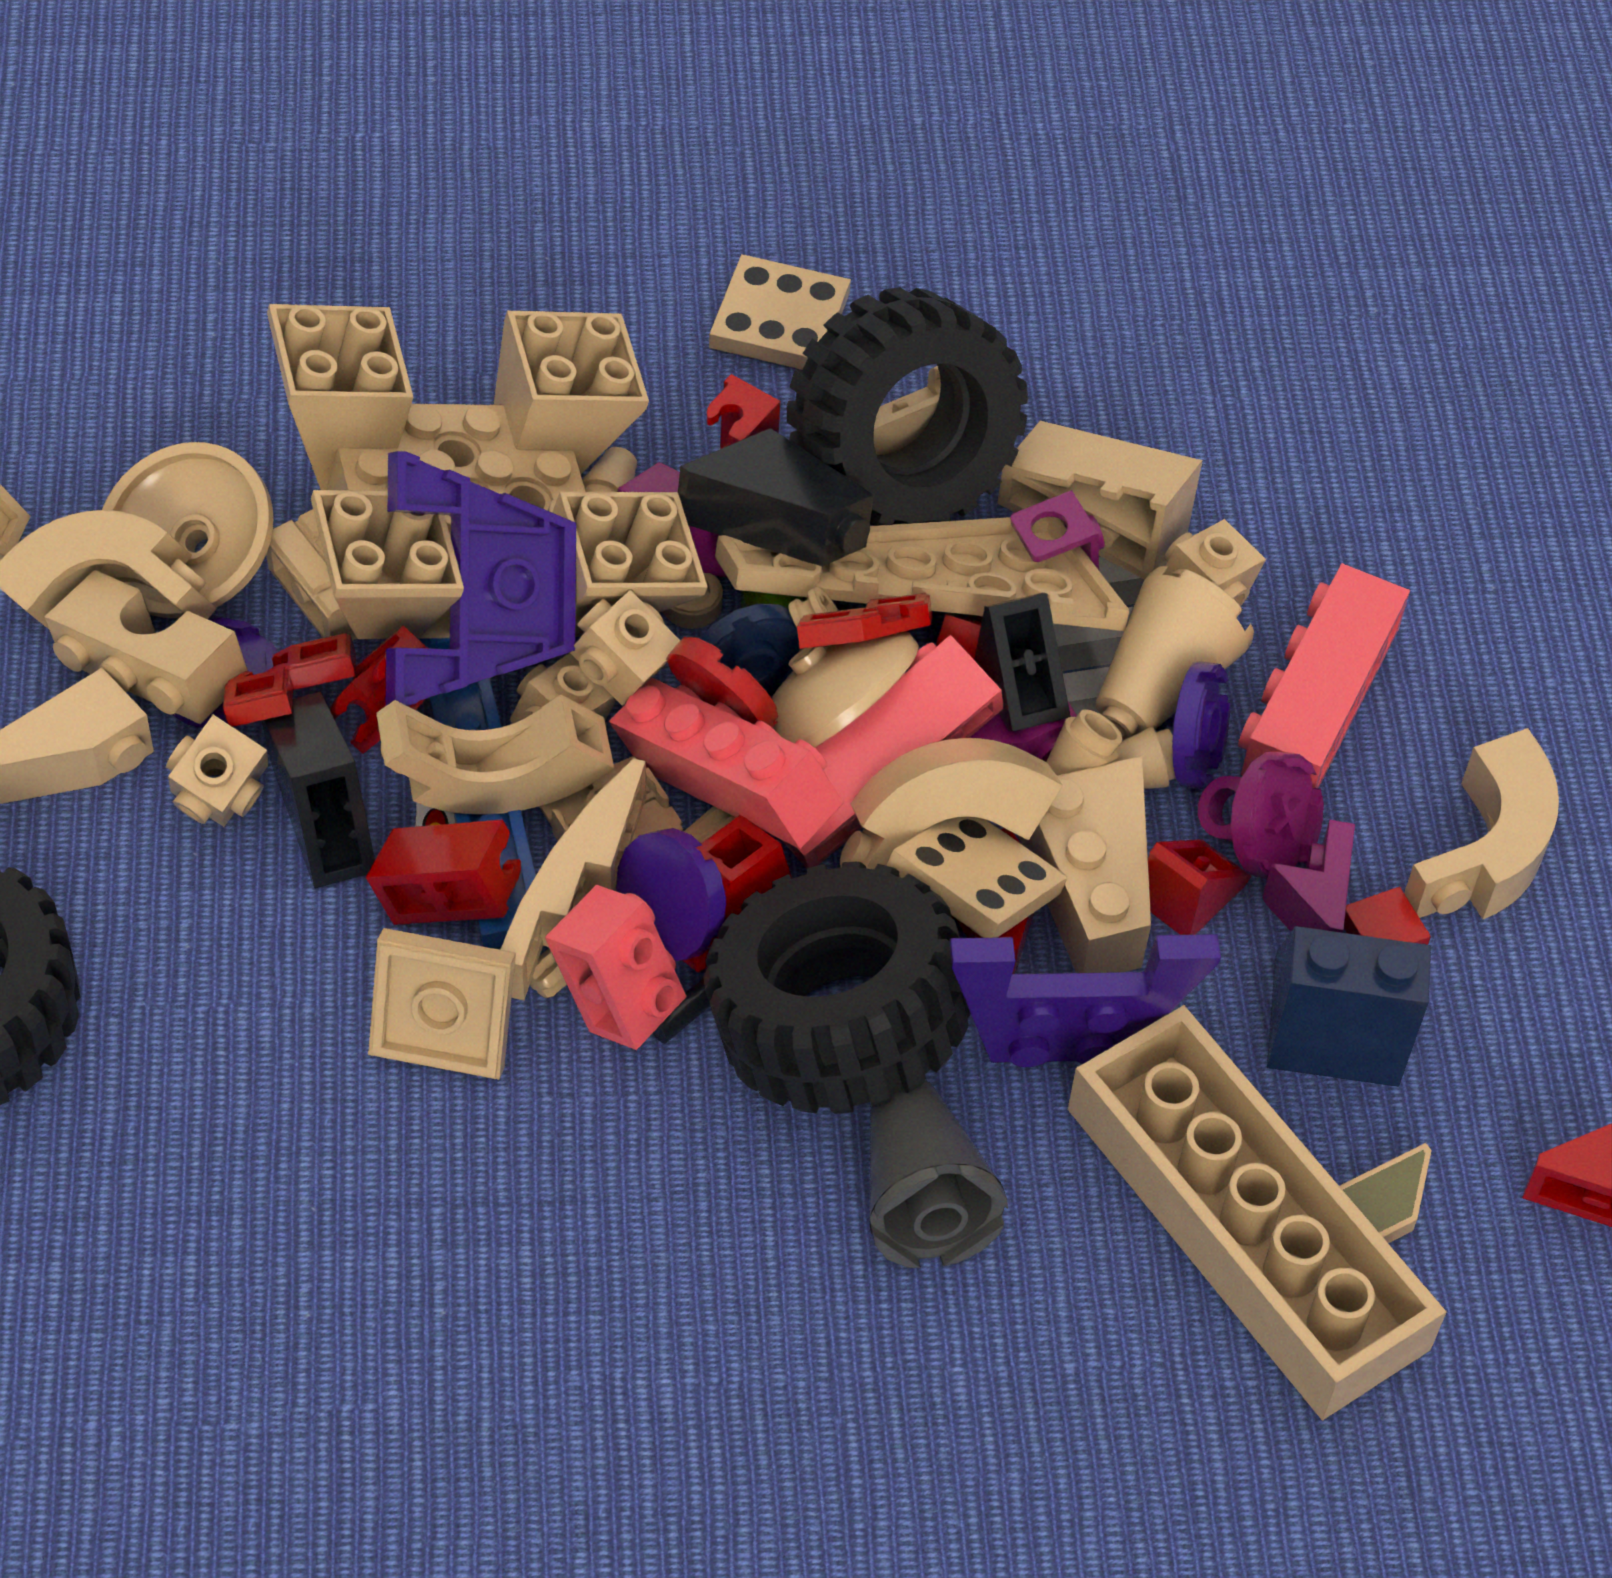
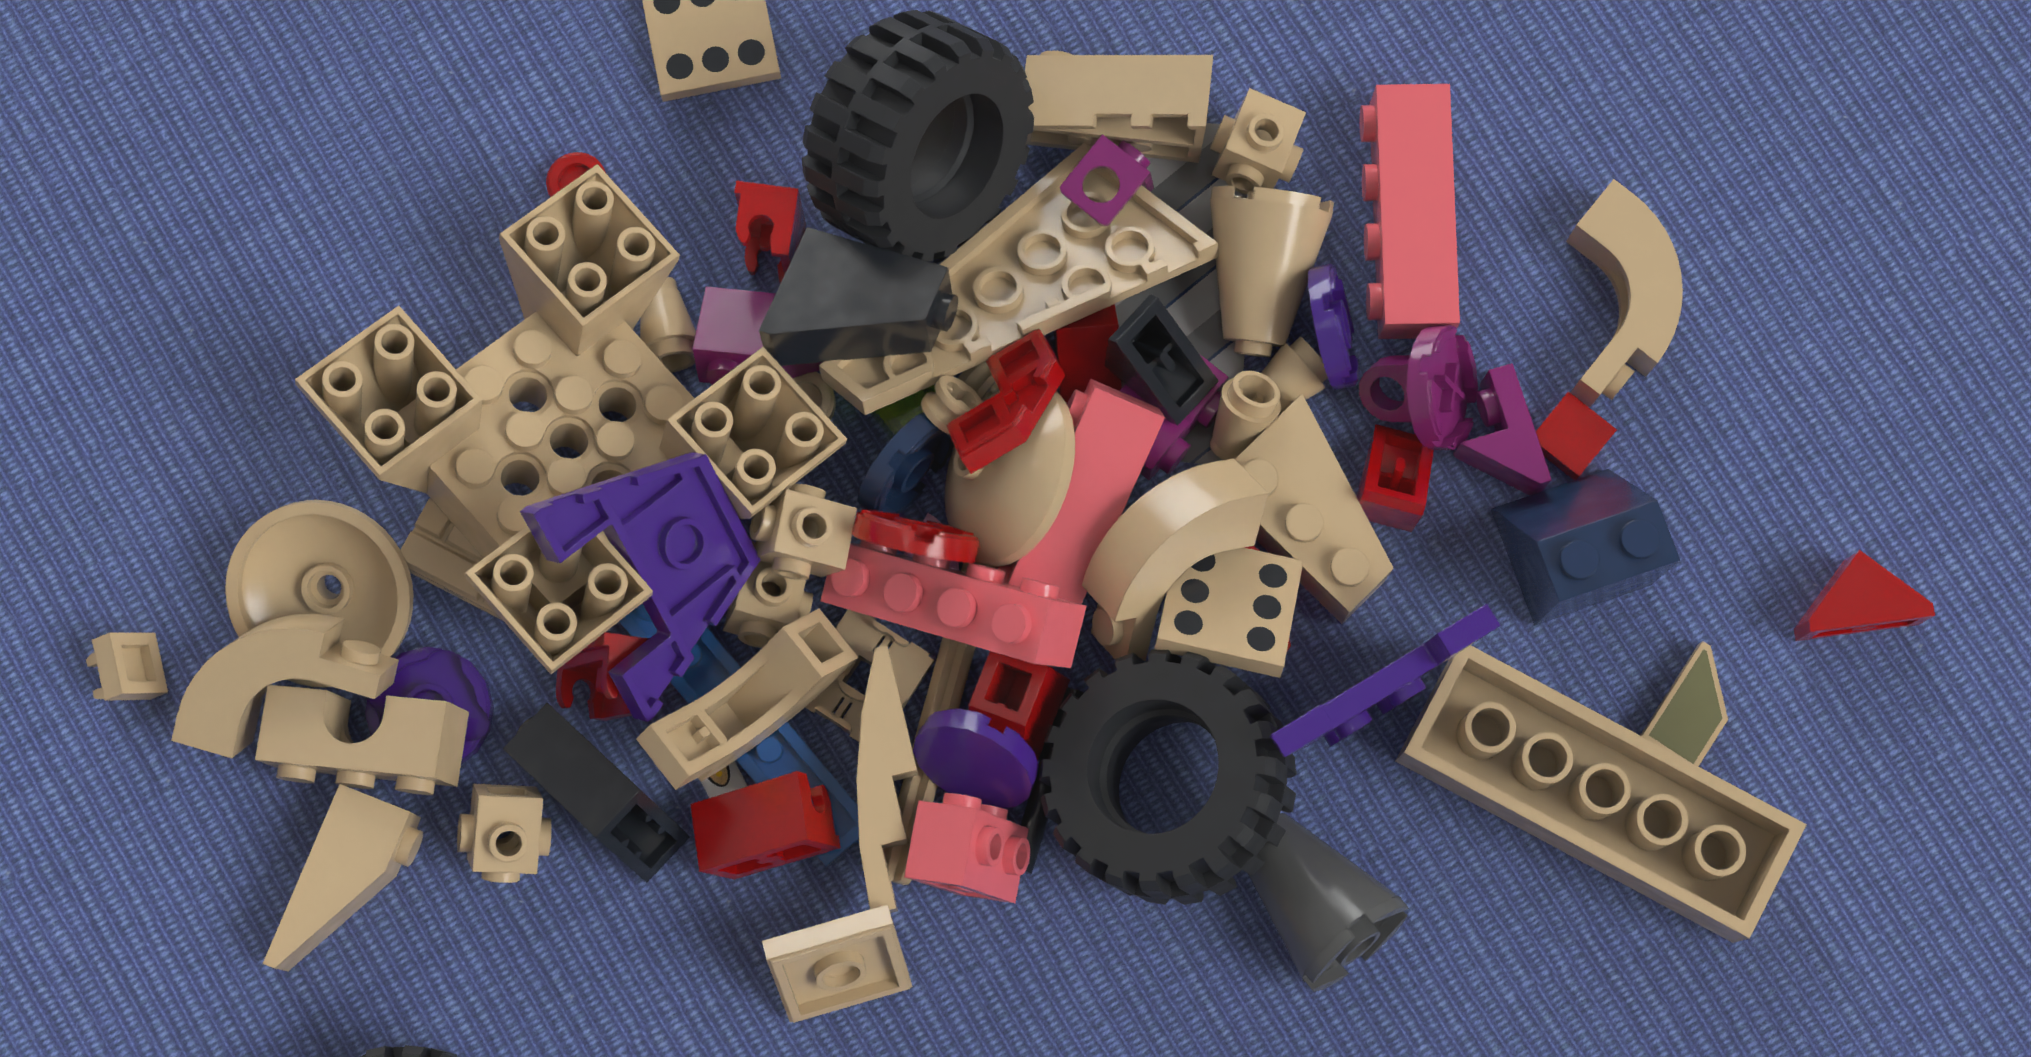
camera: 25 degrees left, 25 degrees up
red tile [223,633,356,727] -> none

